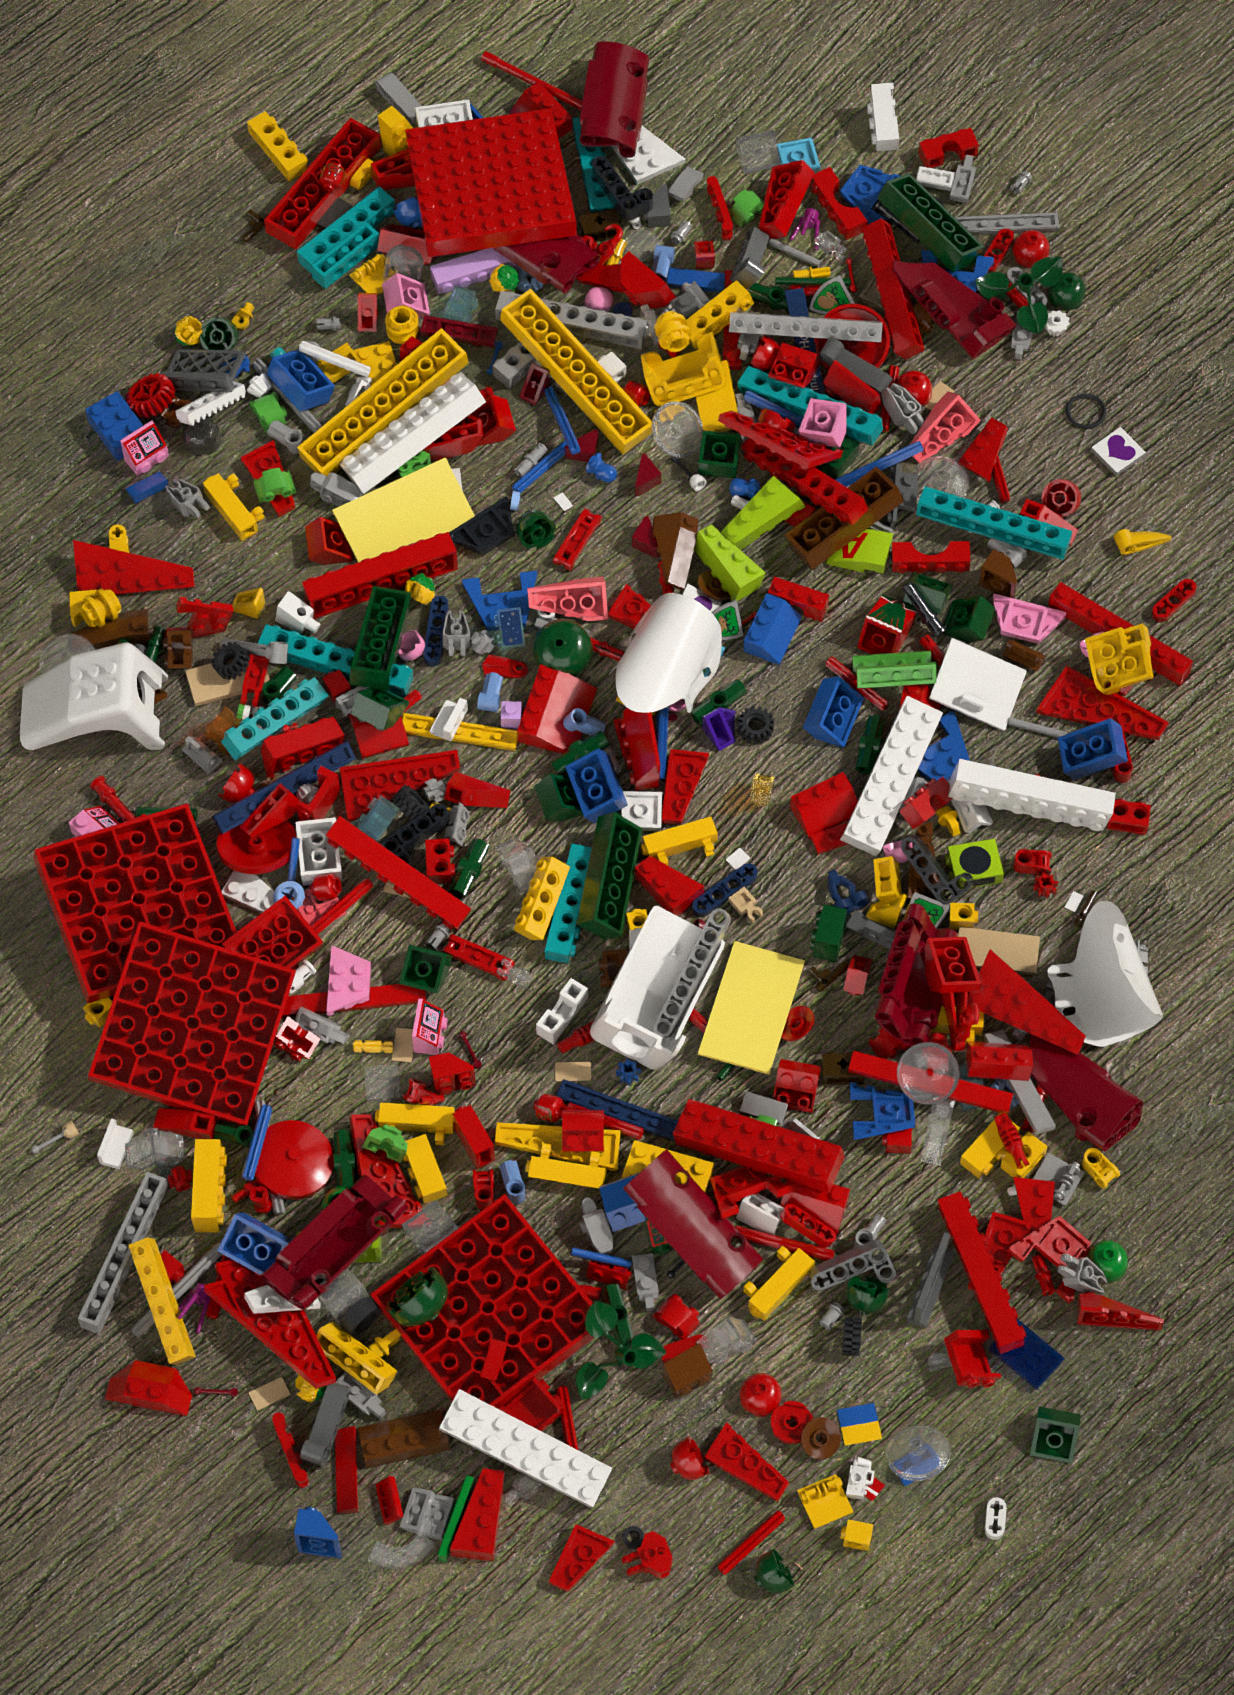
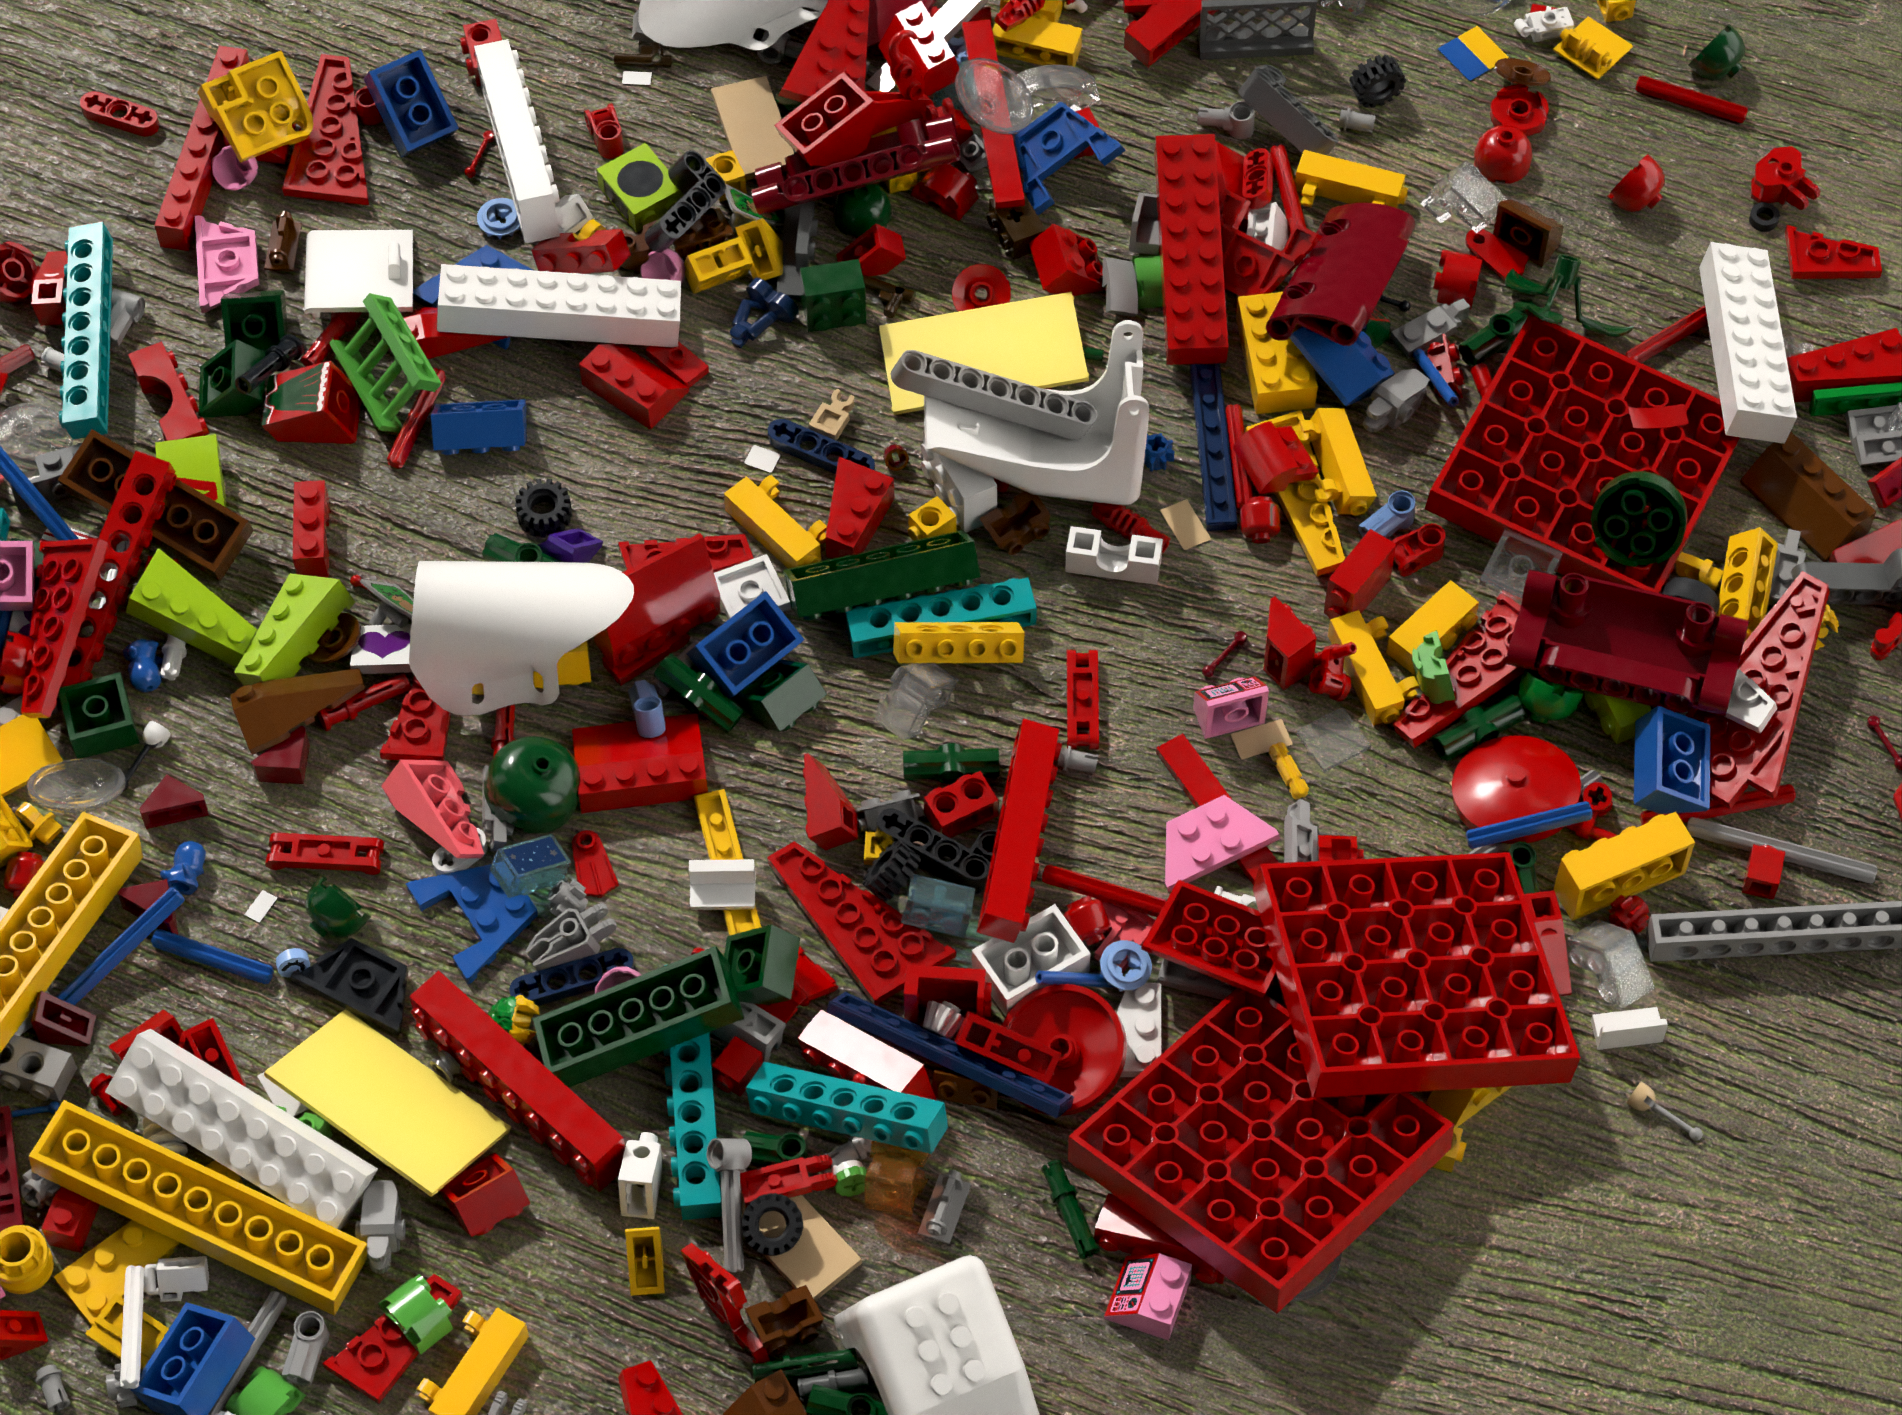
camera: 115 degrees left, 5 degrees down
red pin [90,776,136,822] -> none
yellow brick [128,1237,196,1365] -> none
magenta plant [177,1283,210,1333] -> none
red cylinder [217,763,255,803] -> none
tan sticker [249,1377,290,1410] -> none
dark green slope [399,944,453,994] -> none
light grey gear [423,778,446,803] -> none
medium blue piece [477,672,503,713] -> none
clear plate [497,959,533,989] -> none
red panel [499,1376,565,1432] -> none
lavender brick [501,701,522,730] -> none
light grey pin [514,443,548,477] -> none
red wing [704,1422,789,1502] -> none
blue slope [743,593,802,665] -> none
clear yellow brick [749,773,775,806] -> none
dark green cylinder [846,1276,889,1315] -> none
dark green piece [855,714,885,775] -> none
reddish brown slope [979,549,1017,599] -> none
light grey piece [1008,717,1067,738] -> none
red gear [1033,872,1058,899] -> none
yellow piece [1114,529,1172,555] -> none

